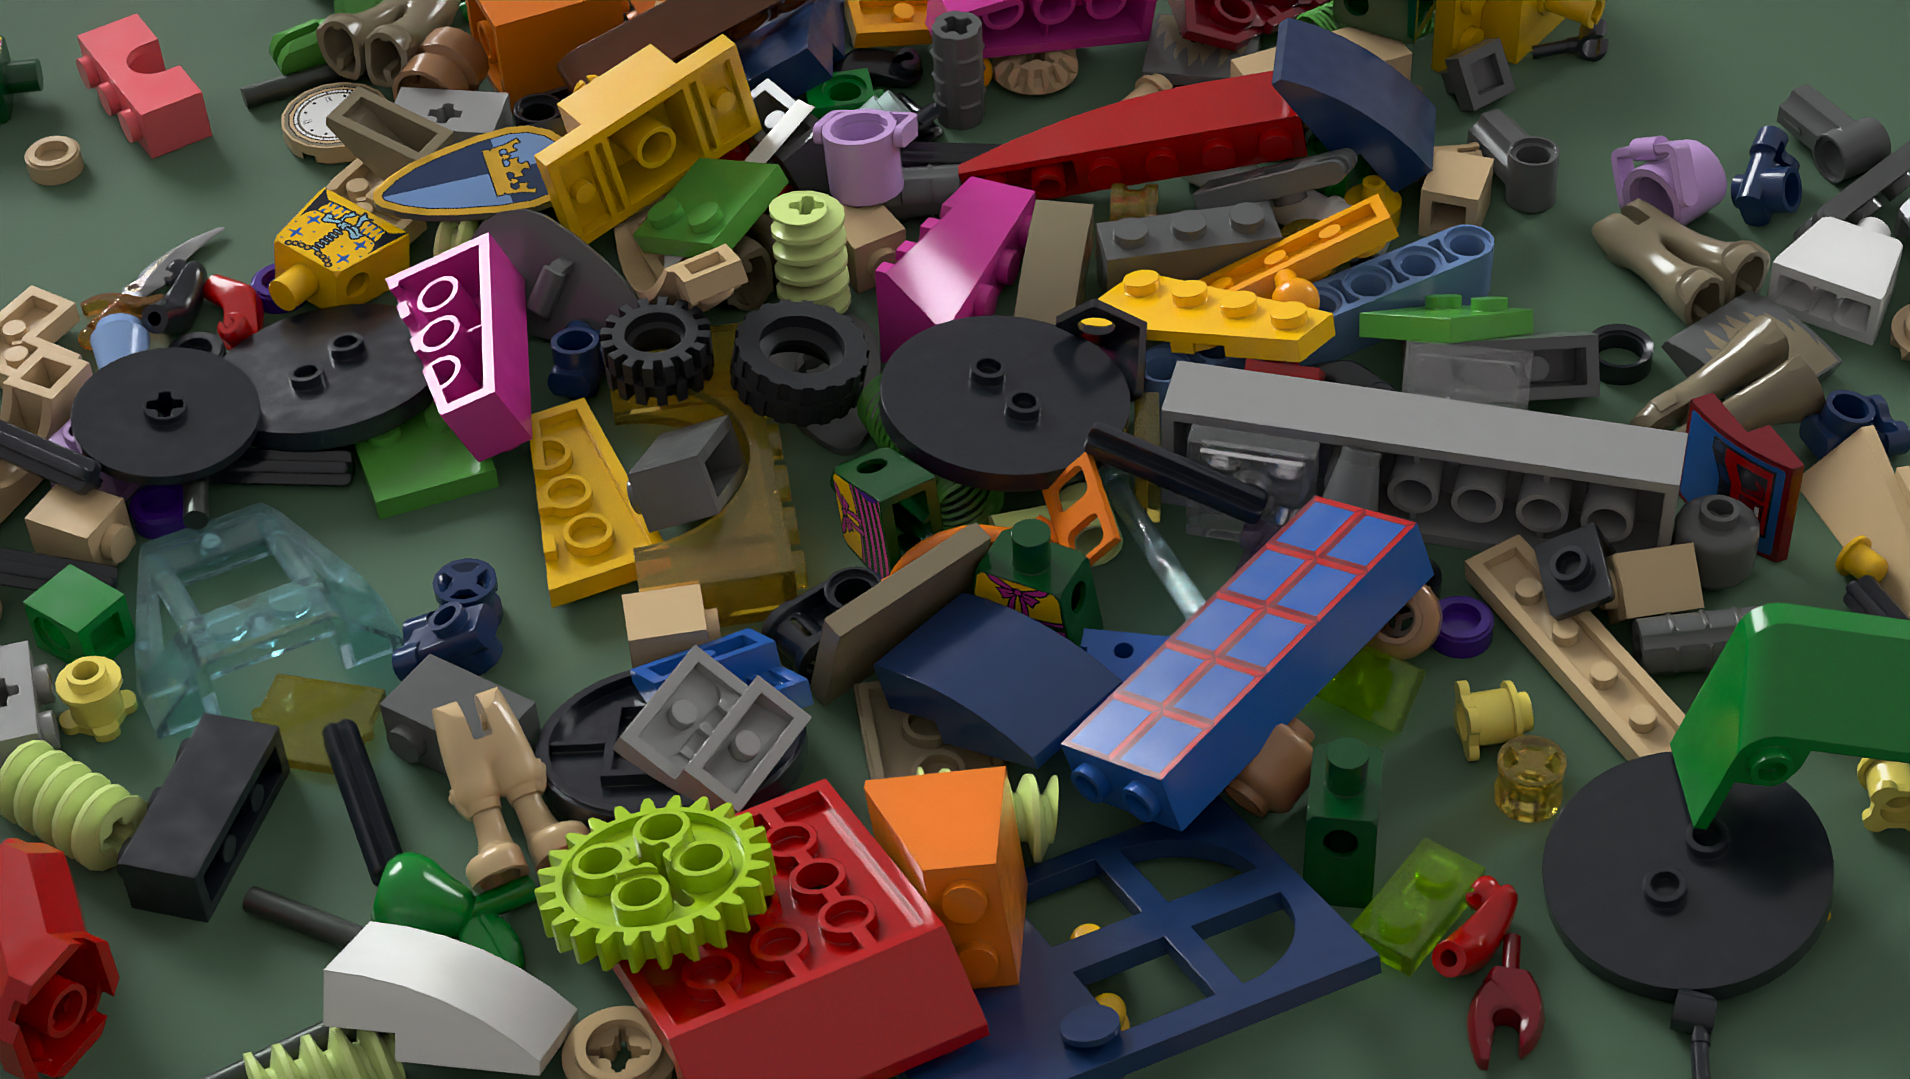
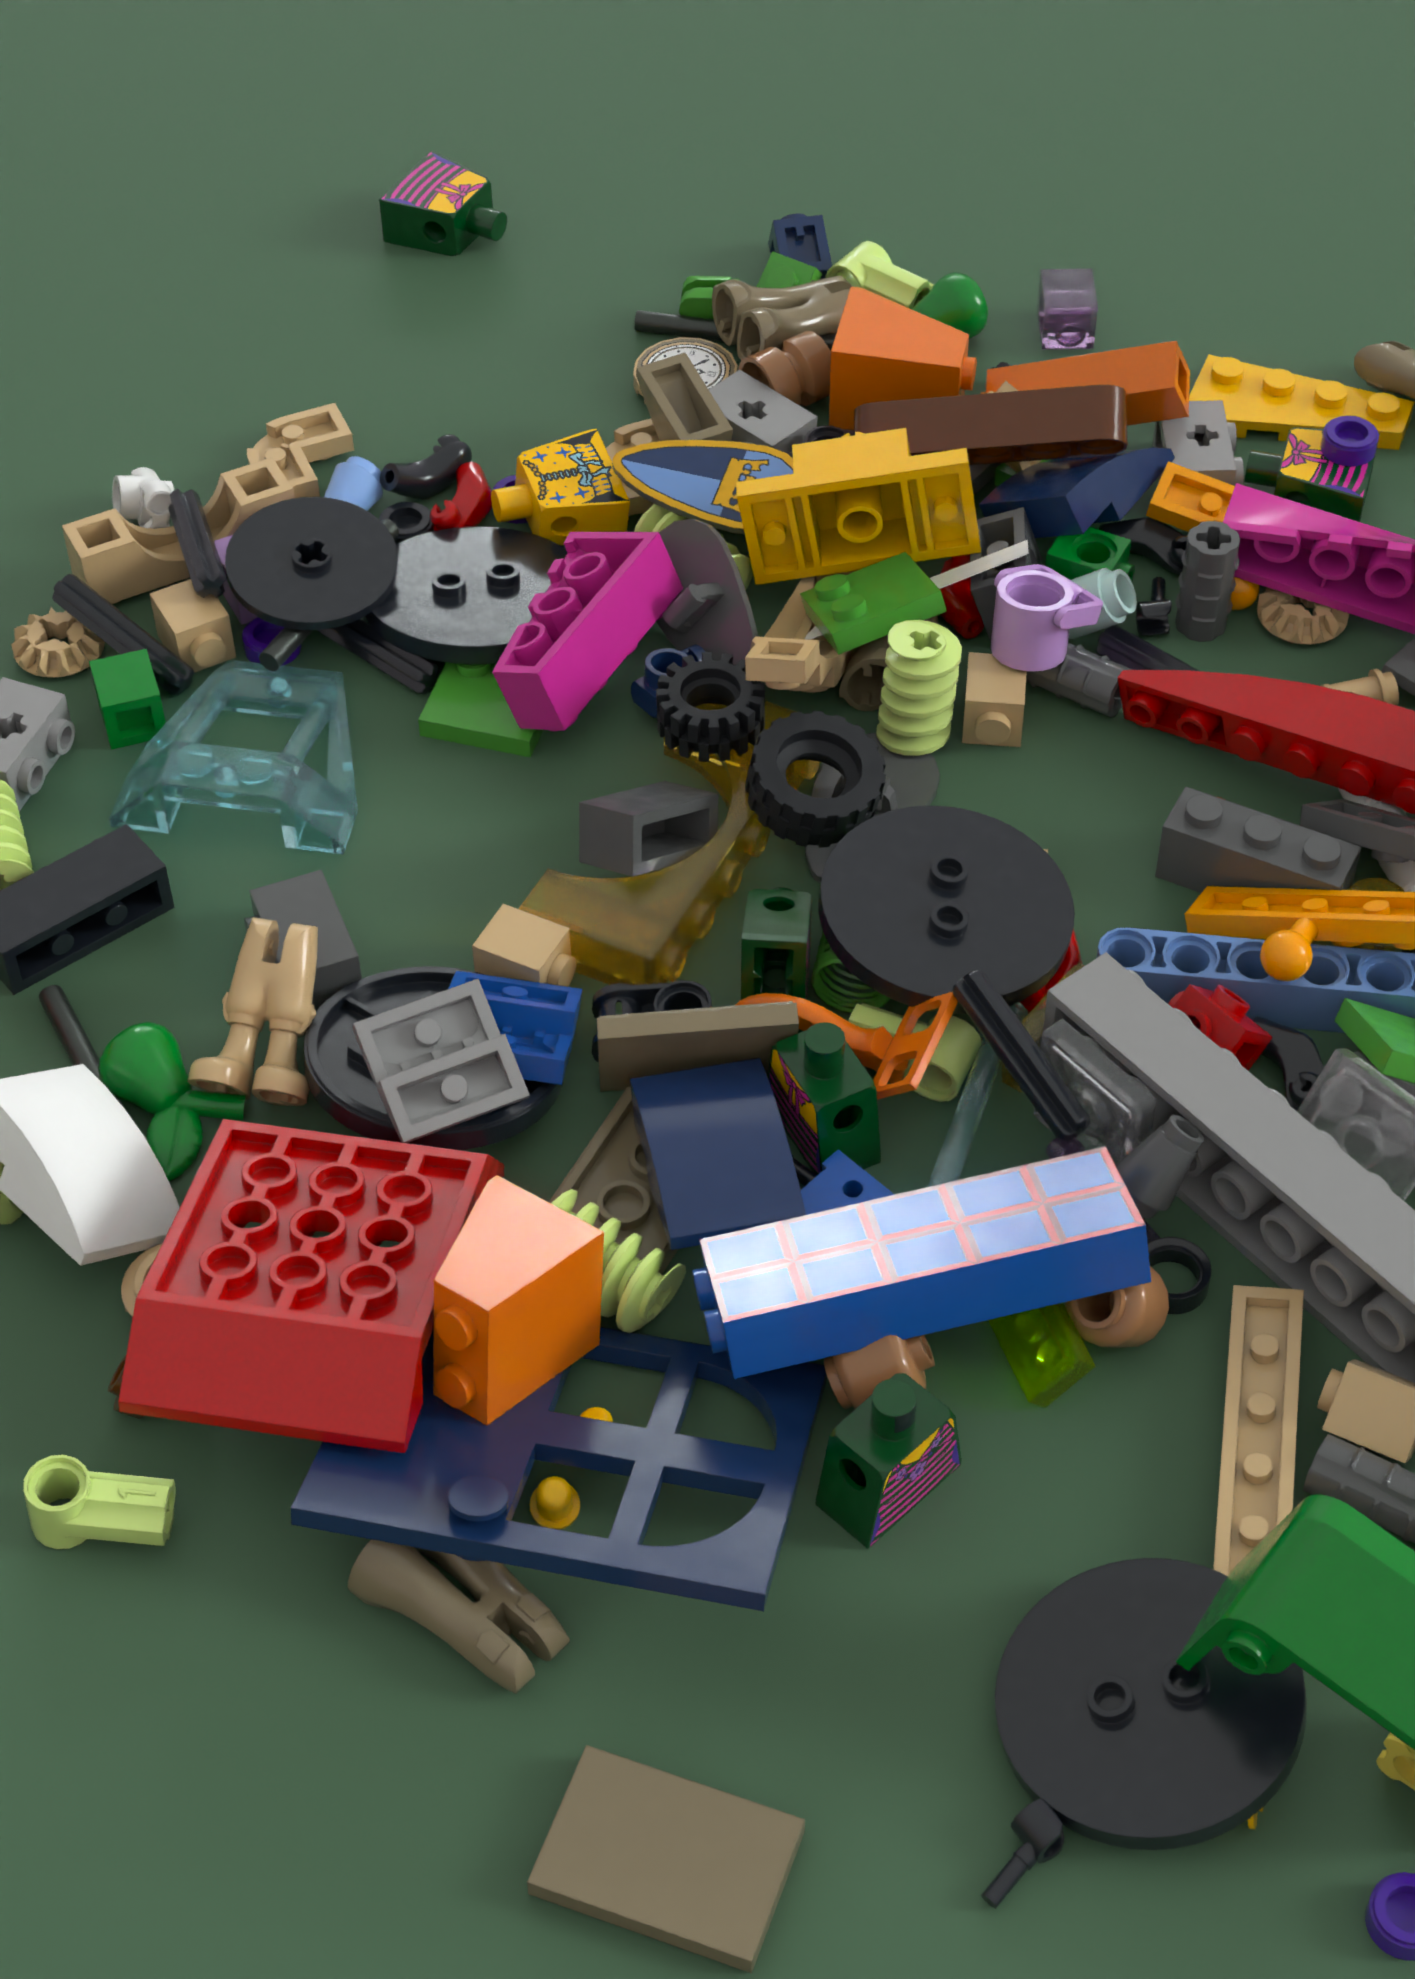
camera: 35 degrees right, 5 degrees up
tan tile [24,136,84,185] -> none
light yellow brick [55,656,138,743] -> none
coral arch [76,13,212,159] -> none
clear orange piece [78,227,225,350] -> none
clear yellow piece [251,673,387,775] -> none
black axle [321,718,403,887] -> none
dark blue plate [392,601,503,681] -> none
dark blue wheel [432,558,504,625] -> none
yellow wing [530,398,672,608] -> none
lime gear [535,795,777,973] -> none
dark pink wedge [875,176,1035,363] -> none
dark tan slope [1014,199,1094,325] -> none
black bracket [1055,299,1147,402] -> none
yellow wing [1081,270,1336,363] -> none
clear yellow wheel [1110,183,1159,222] -> none
clear neon green plate [1351,837,1486,977] -> none
red arm [1431,875,1518,978] -> none
dark purple tile [1432,596,1494,659] -> none
light yellow brick [1453,680,1534,762] -> none
dark red hand [1467,933,1545,1071] -> none
clear yellow wheel [1493,735,1567,823] -> none
black bracket [1534,522,1617,621] -> none

